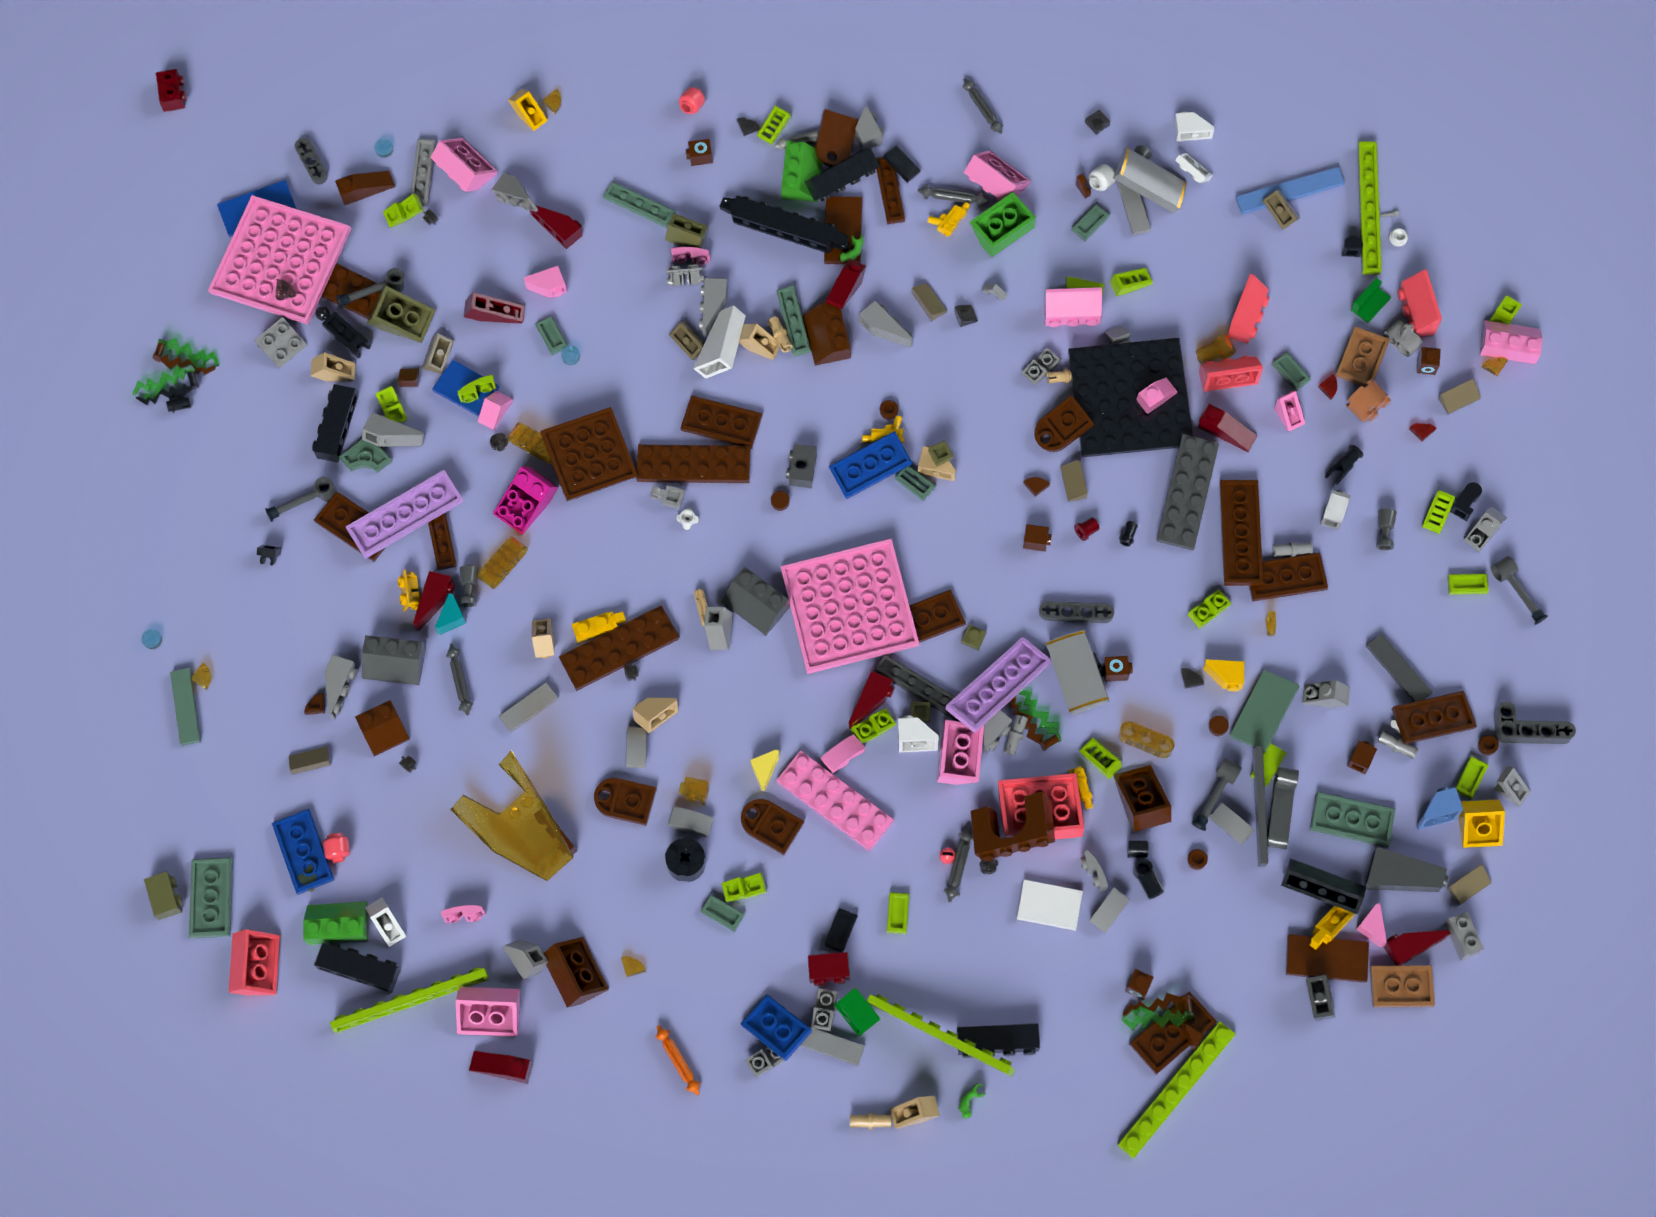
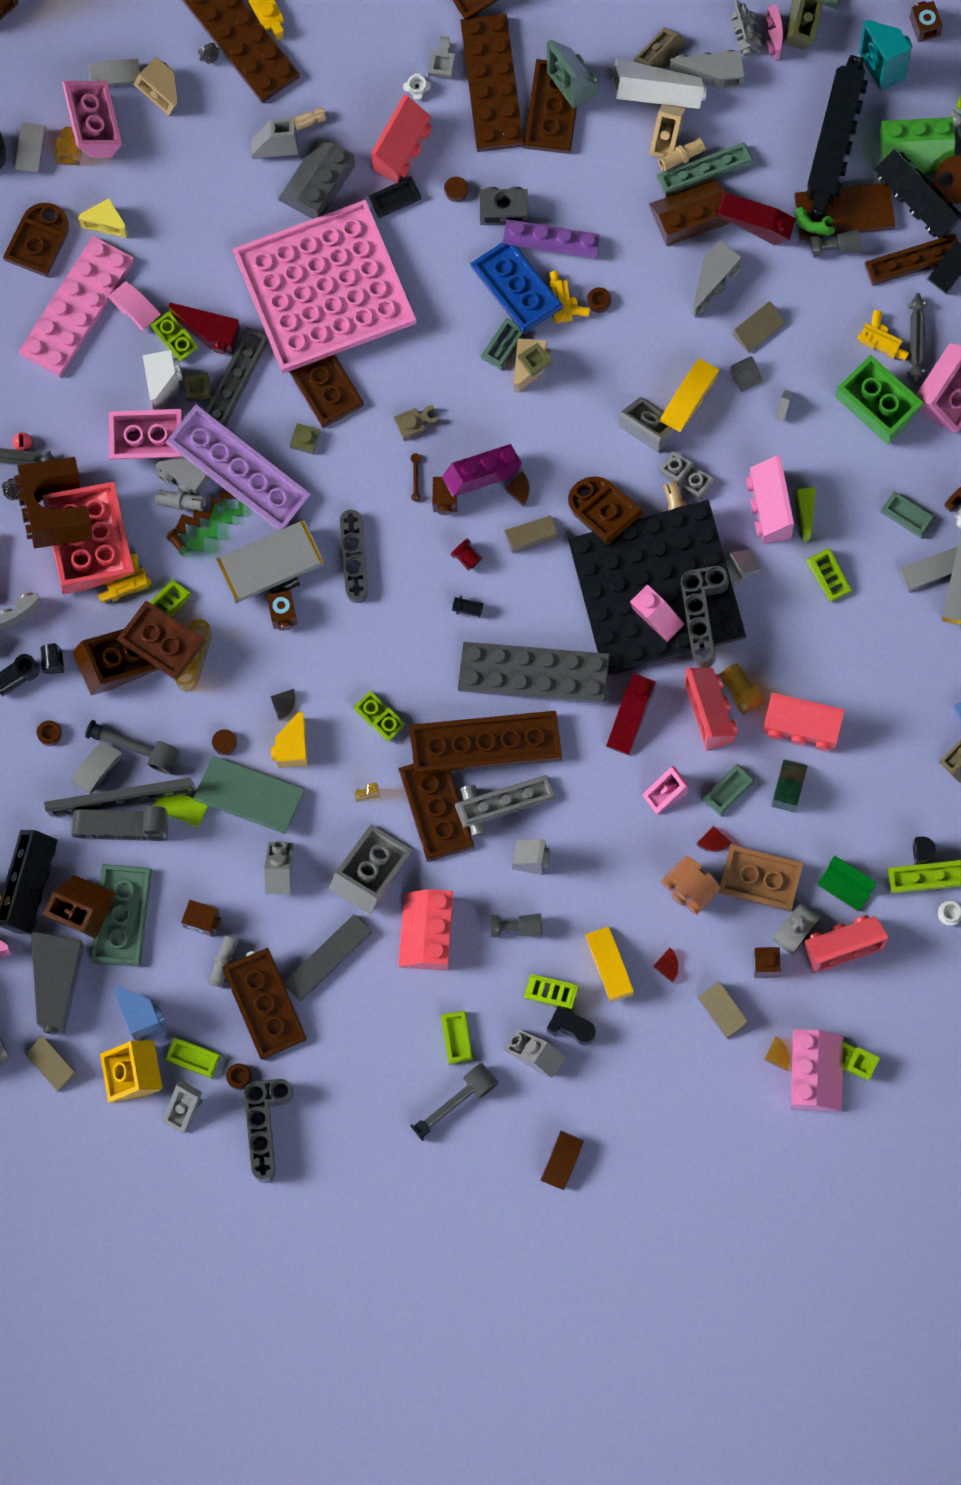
camera: 85 degrees right, 5 degrees up
reddish brown tile [594,778,657,826] -> none
black piece [1325,445,1364,485] -> none
none -> reddish brown slope [43,875,117,939]
none -> bright pink slope [62,81,122,158]
none -> copper plate [117,601,205,681]
none -> light grey slope [329,824,413,915]
none -> black tile [368,177,422,218]
none -> coral slope [371,94,433,183]
none -> dark tan plate [394,405,440,441]
none -> coral slope [399,889,454,970]
none -> reddish brown hinge [411,453,421,502]
none -> magenta brick [442,444,522,497]
none -> light grey tile [455,775,555,828]
none -> medium lavender plate [502,219,600,259]
none -> reddish brown slope [541,1130,584,1190]
none -> sand green slope [547,40,598,109]
none -> yellow slope [585,926,634,1003]
none -> light grey slope [619,397,675,453]
none -> yellow slope [660,358,720,433]
none -> dark grey beam [681,566,729,668]
none -> clear green slope [771,759,808,813]
none -> dark grey piece [810,229,861,258]
none -> teal slope [858,20,913,91]

